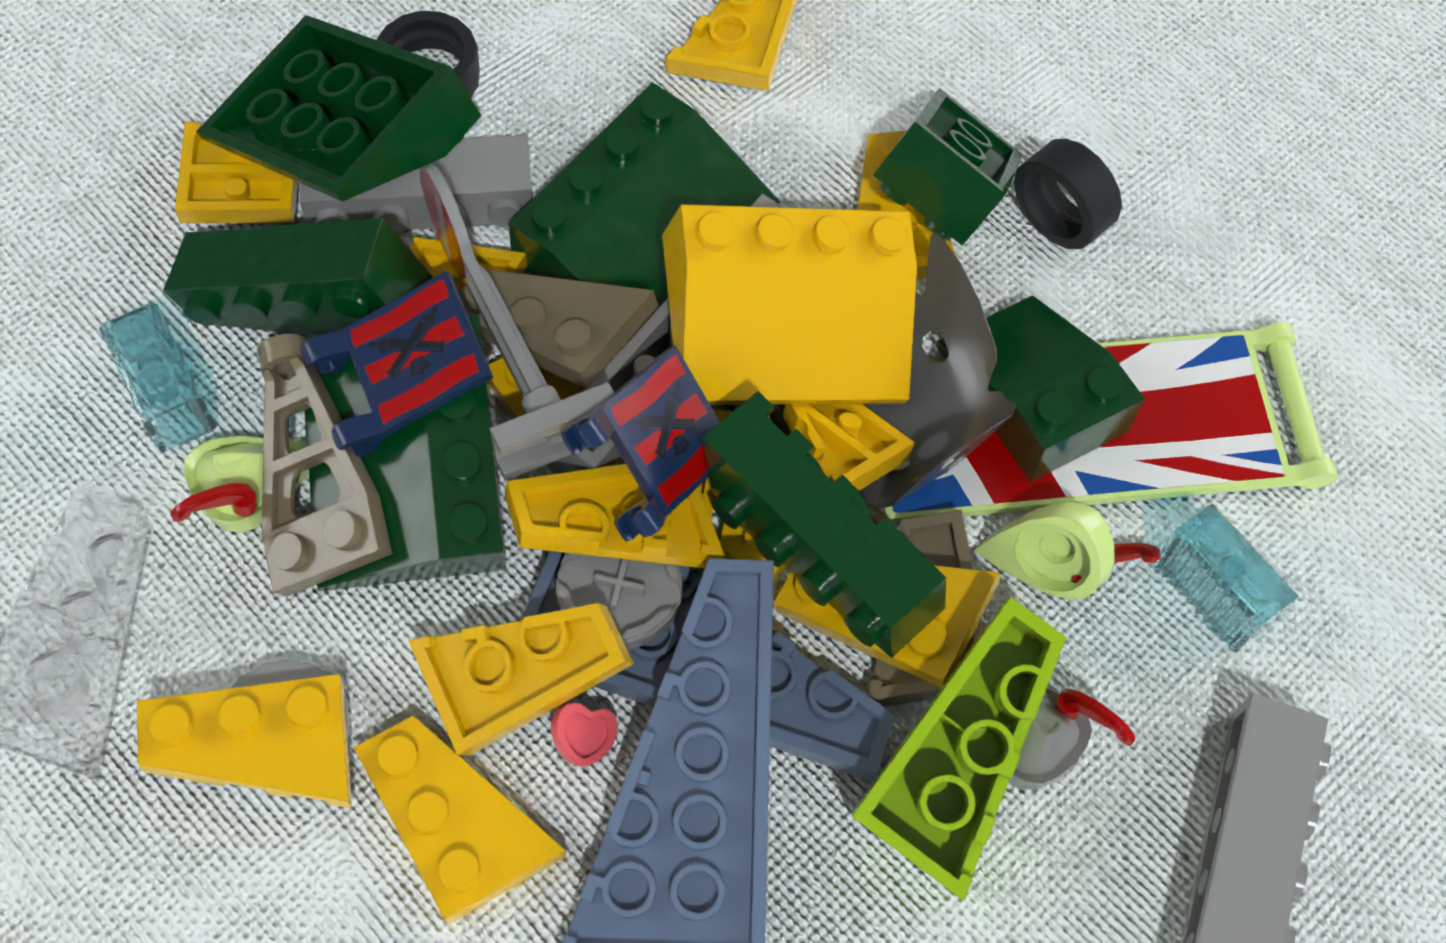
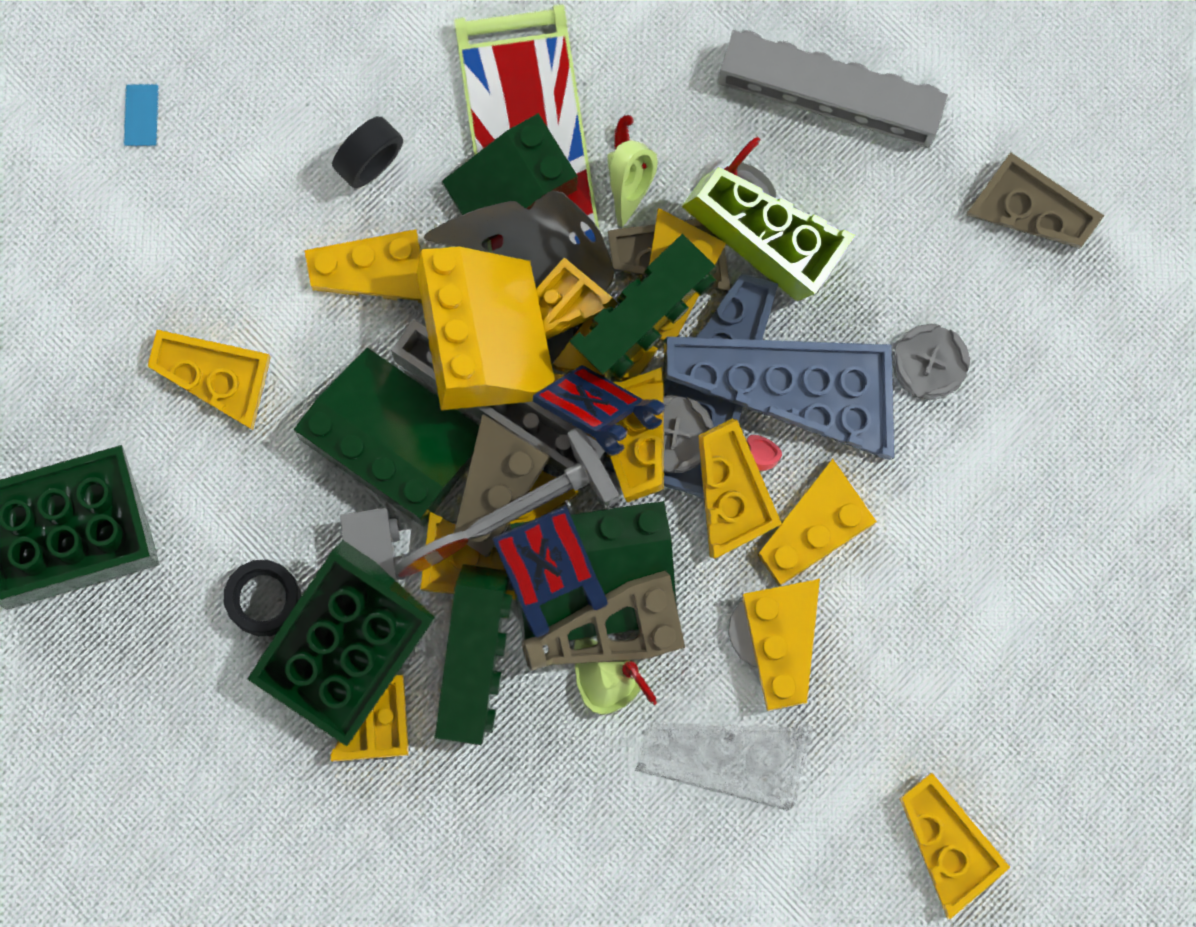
camera: 90 degrees left, 15 degrees up
clear light blue brick [99,303,217,452] -> none
dark green slope [873,88,1023,246] -> none
clear light blue brick [1154,504,1300,652] -> none

